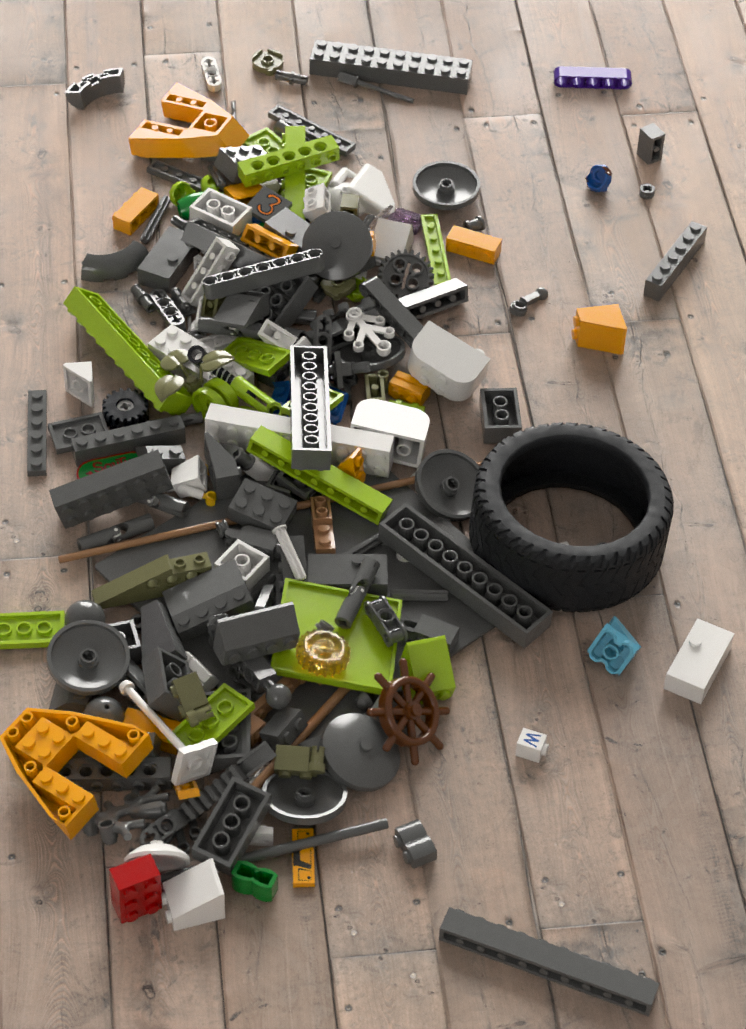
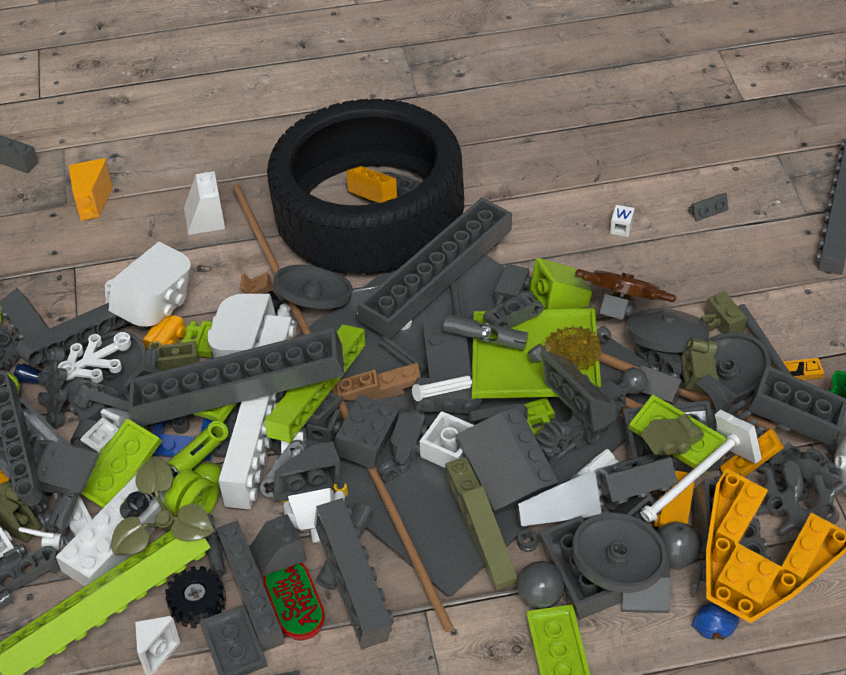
camera: 90 degrees left, 0 degrees up
dark grey piece [76,513,155,551] -> none
dark grey brick [393,819,437,869] -> none
dark grey brick [479,388,522,444] -> none
dark grey piece [509,287,548,317] -> none
medium azure piece [587,616,641,676] -> none
white brick [664,618,734,704] -> none
none -> white slope [184,171,225,235]
none -> medium nougat bracket [240,272,271,294]
none -> light orange brick [347,166,397,203]
none -> dark grey hinge [688,192,729,221]
none -> olive brick [701,291,747,334]

